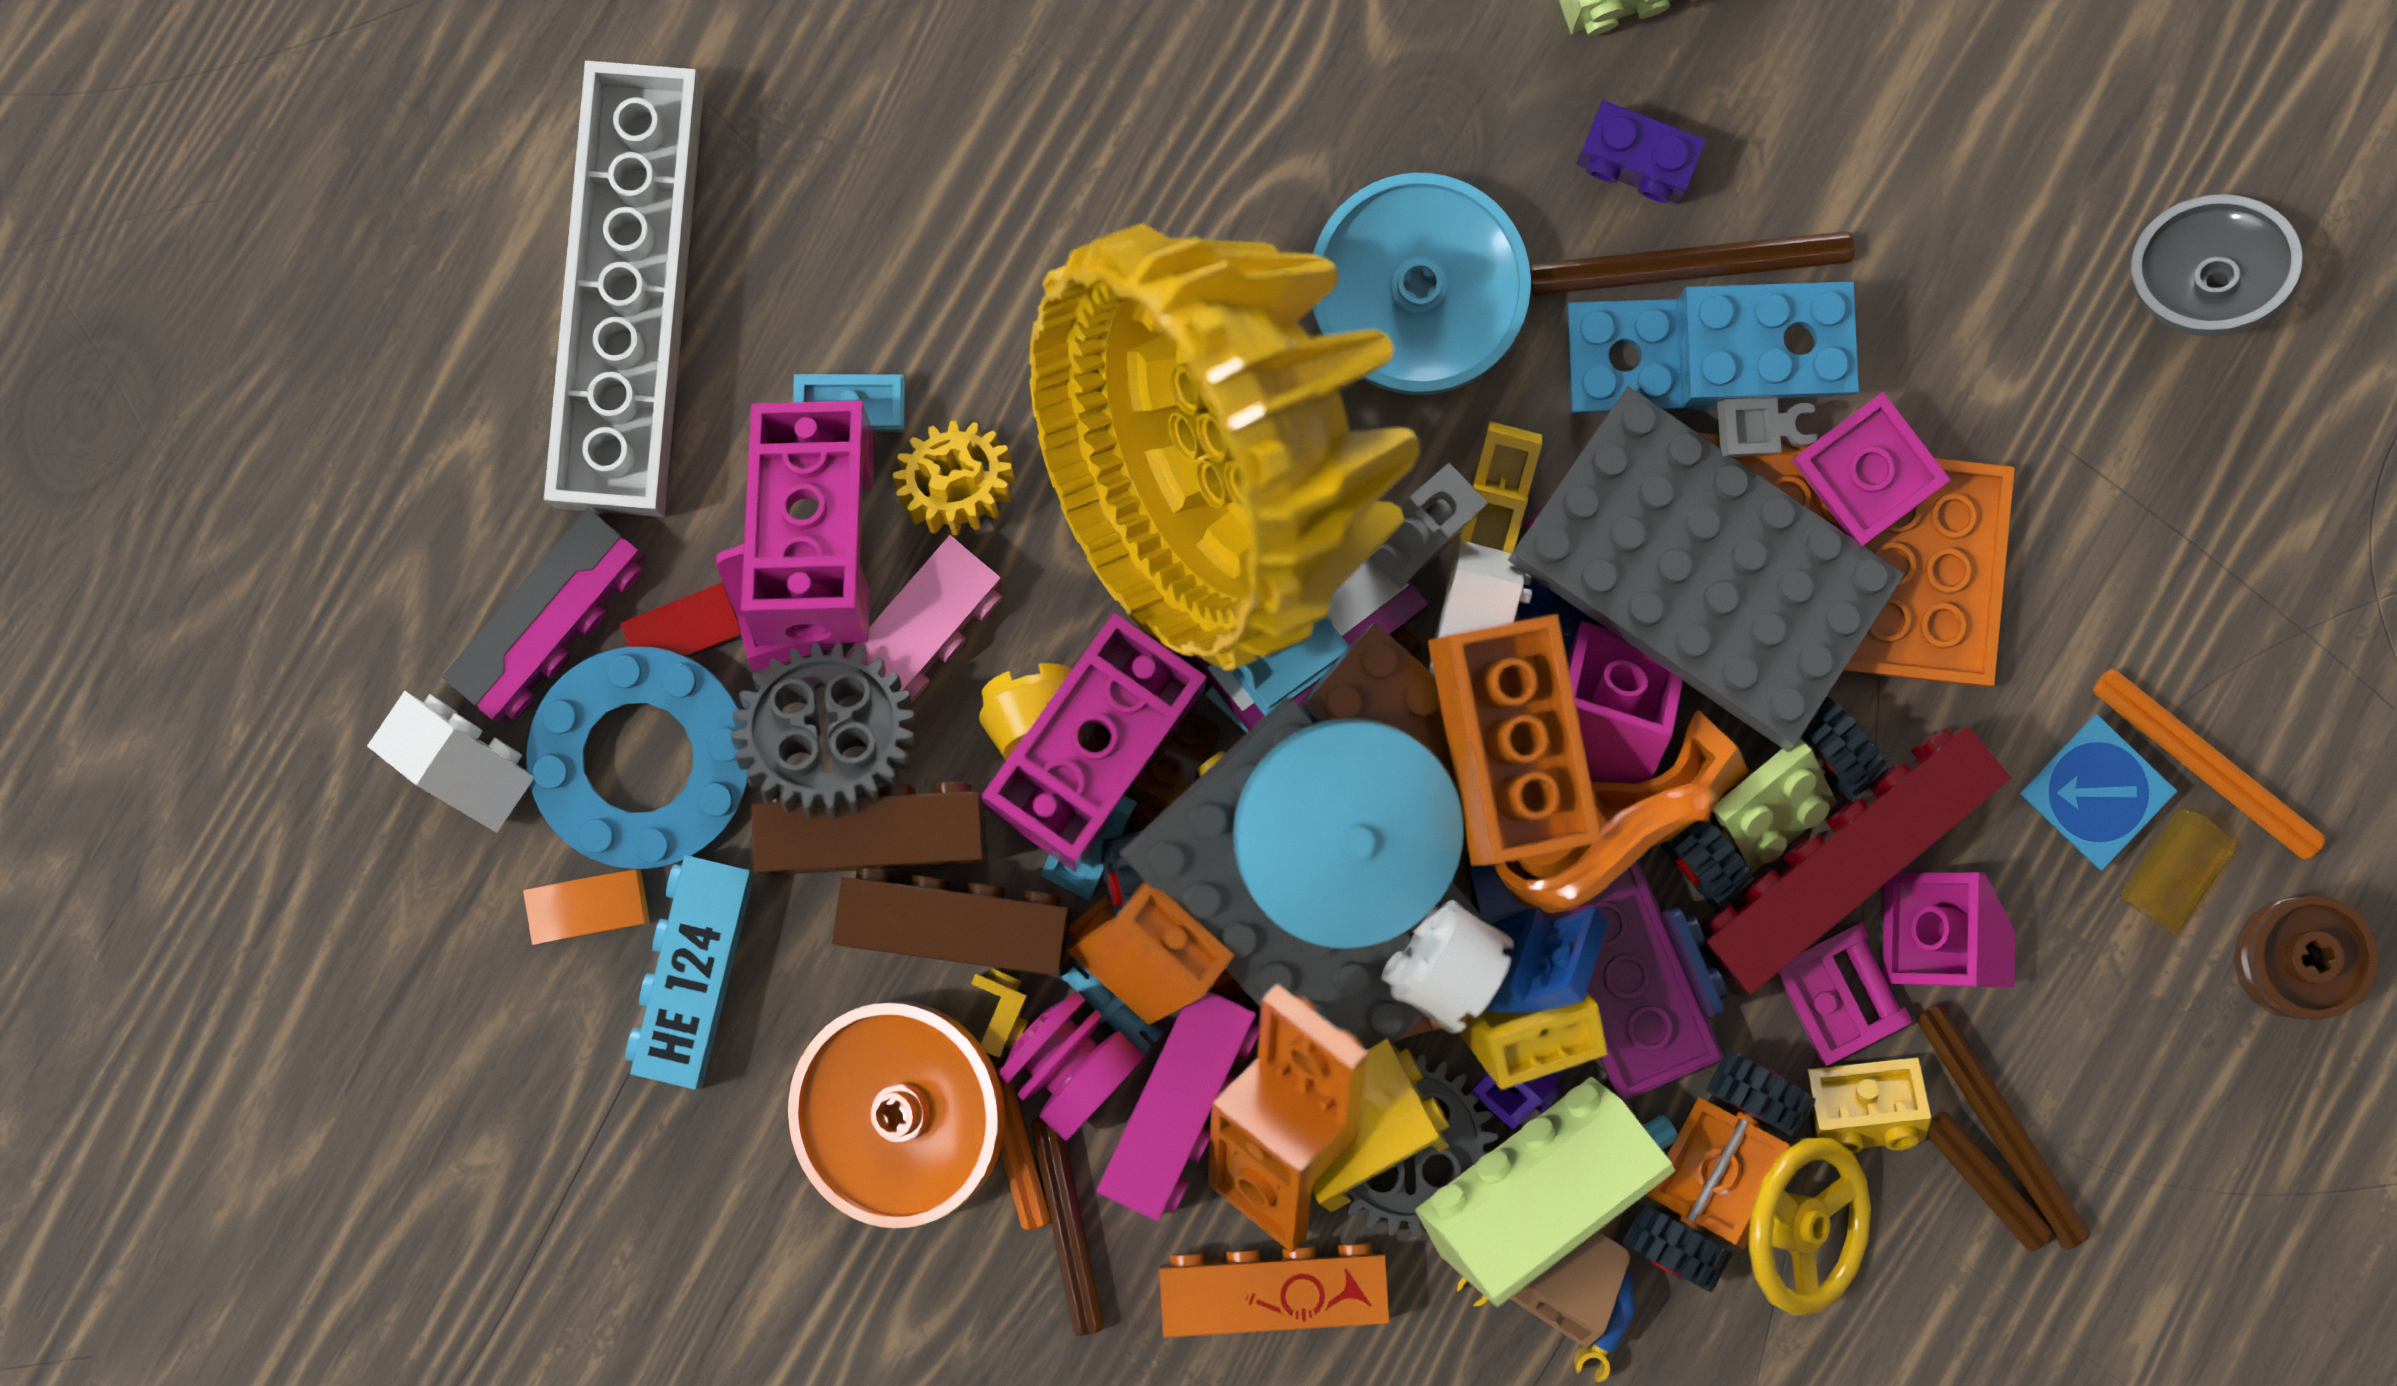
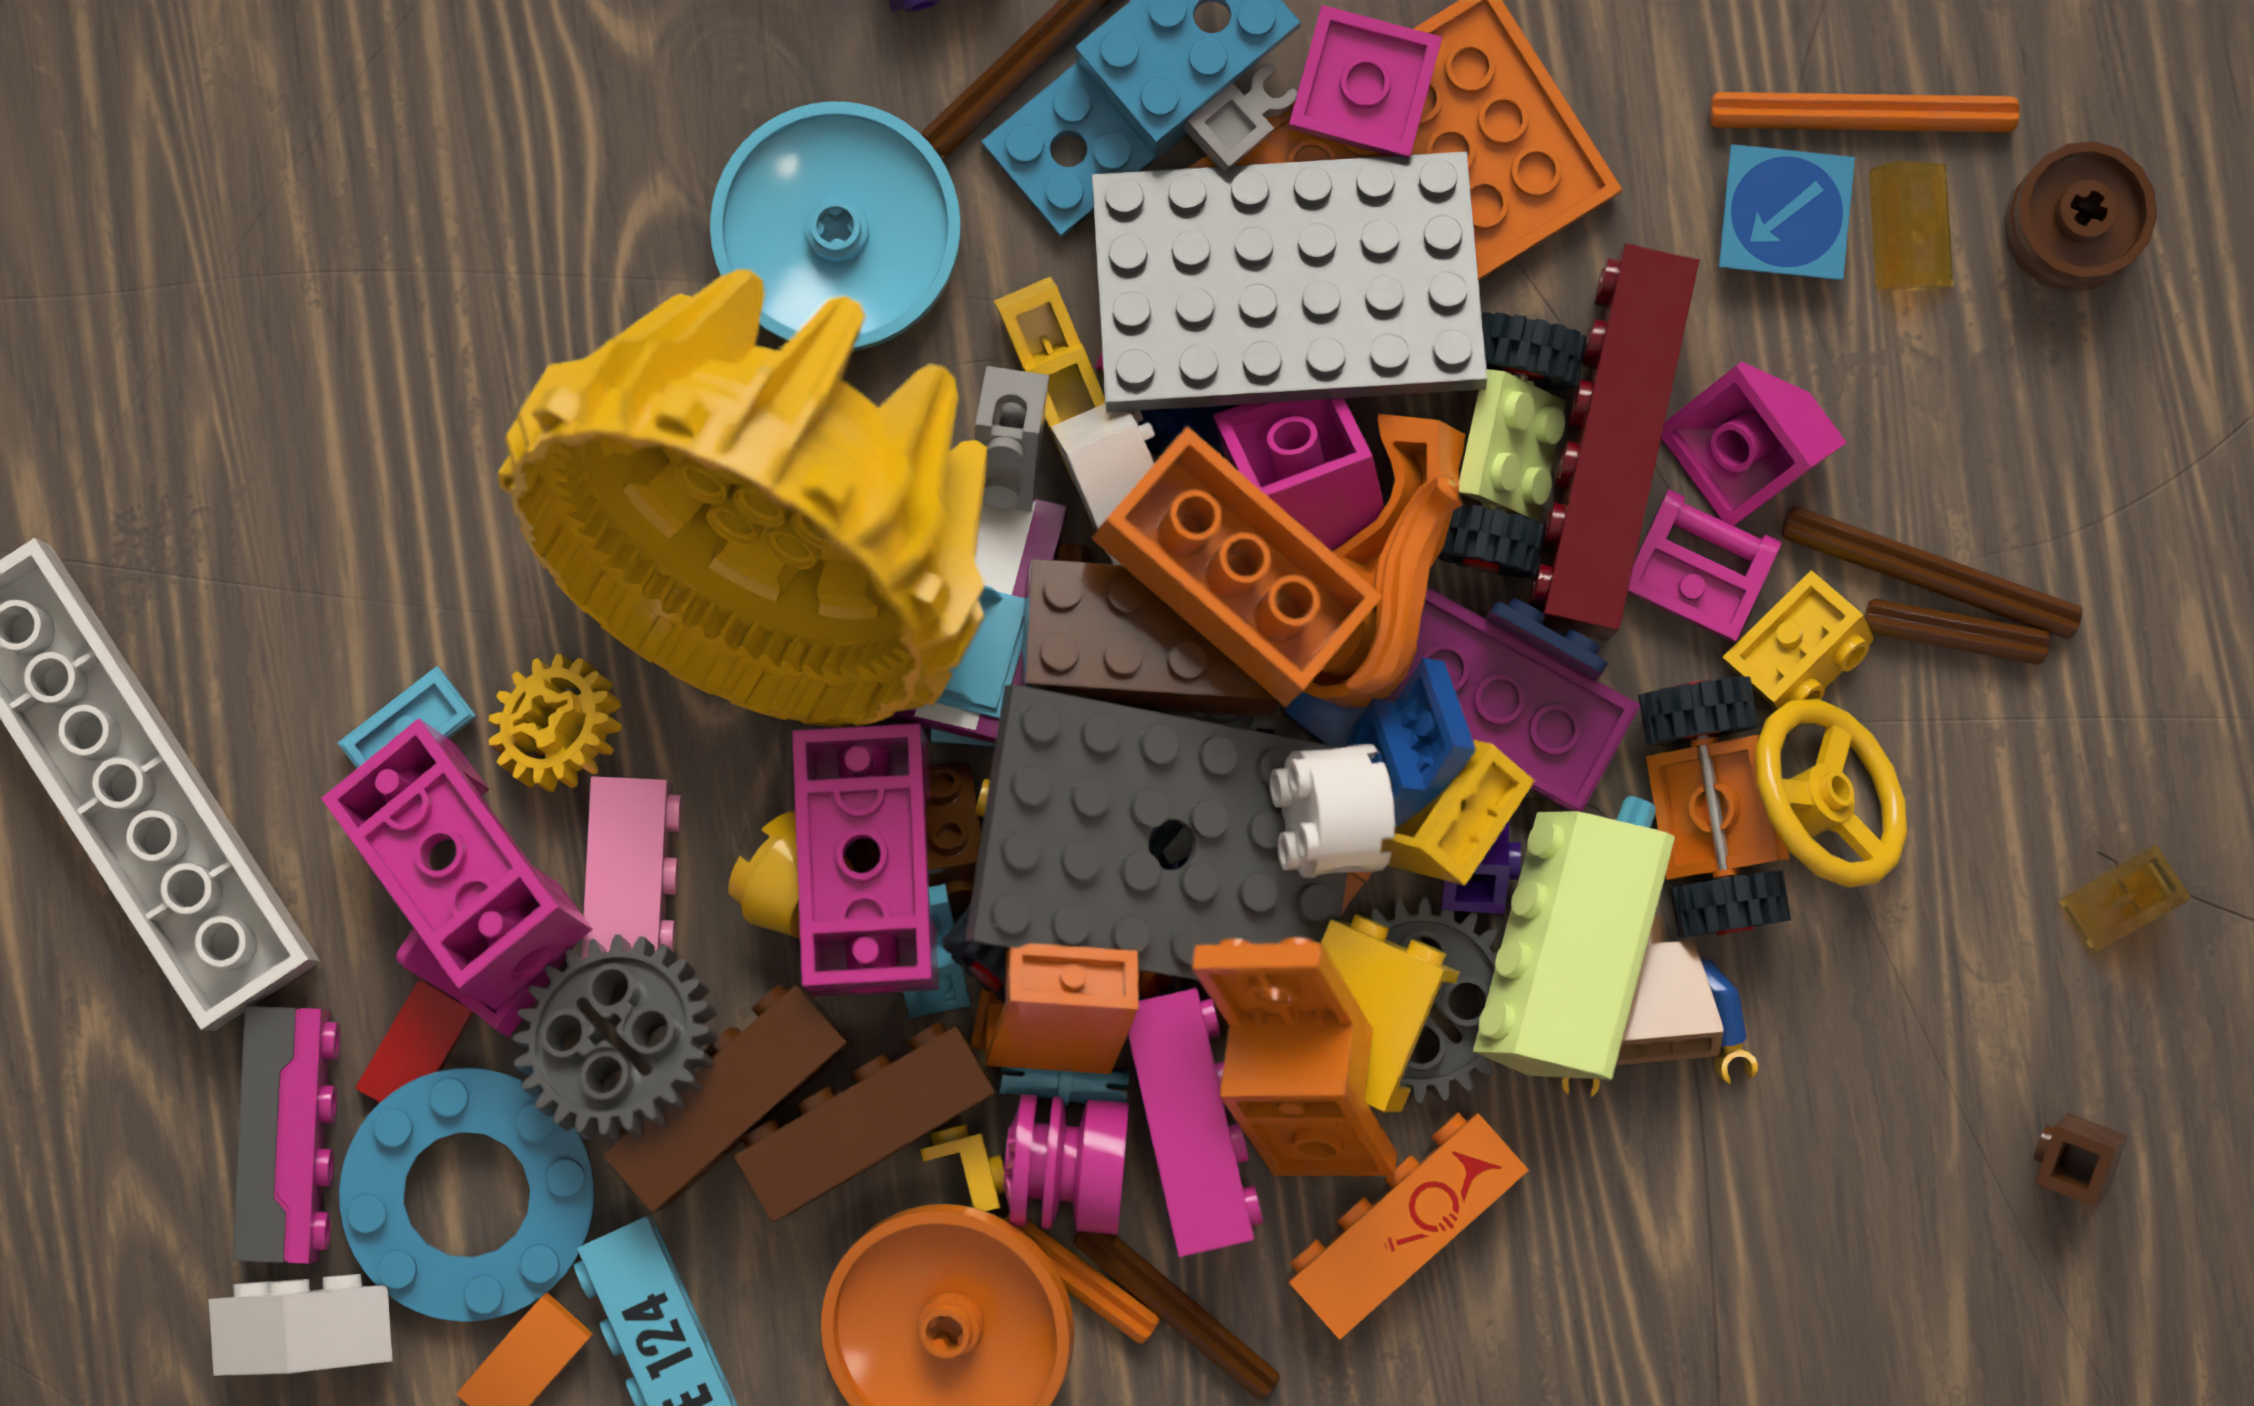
camera: 35 degrees left, 0 degrees up
medium azure dish [1233,718,1463,948] -> none

